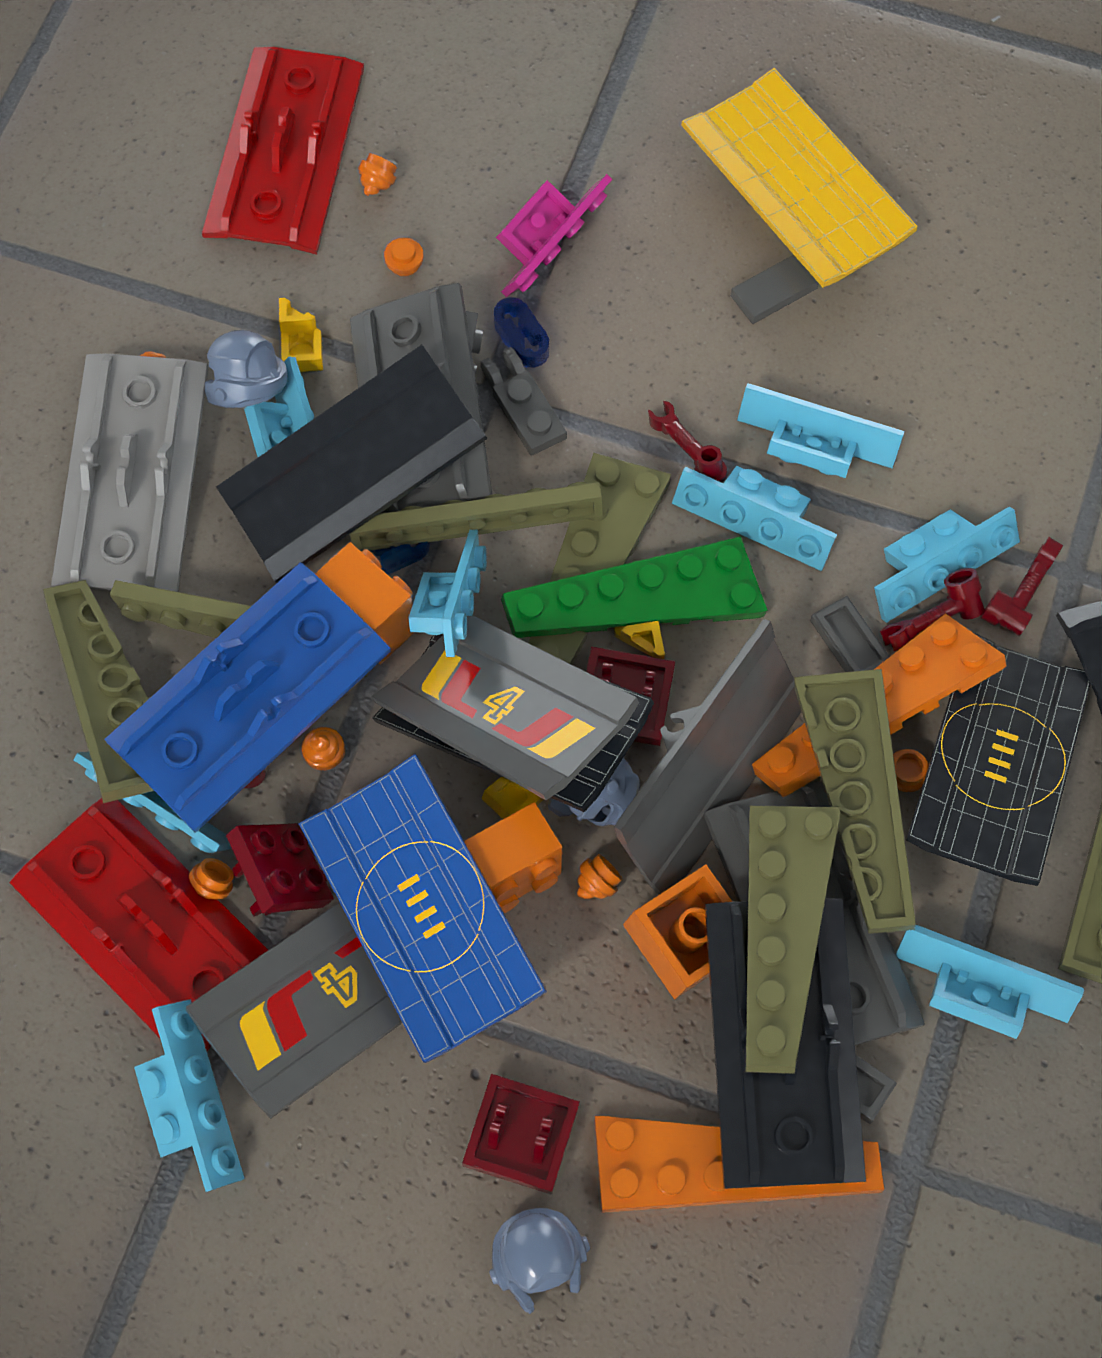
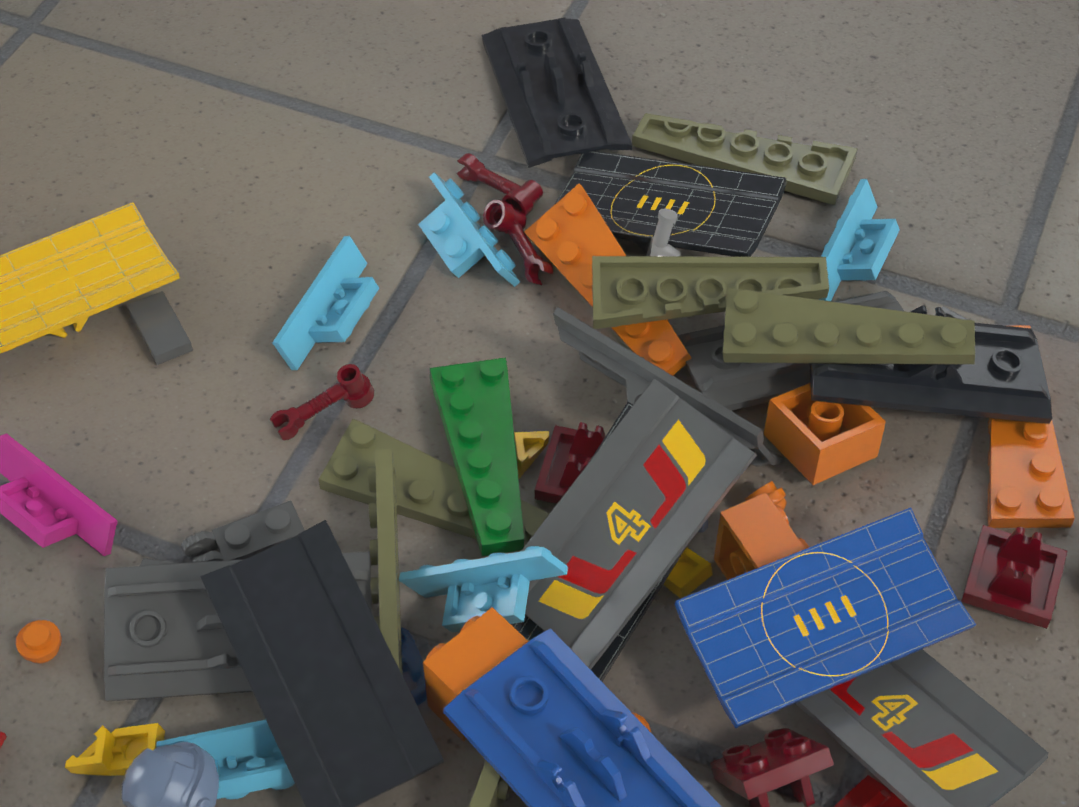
camera: 85 degrees left, 15 degrees down
clear blue beam [494,297,550,368] -> none
medium azure bracket [672,466,837,571] -> none
dark grey tile [810,596,890,672] -> none
none -> light grey bar [646,208,681,256]

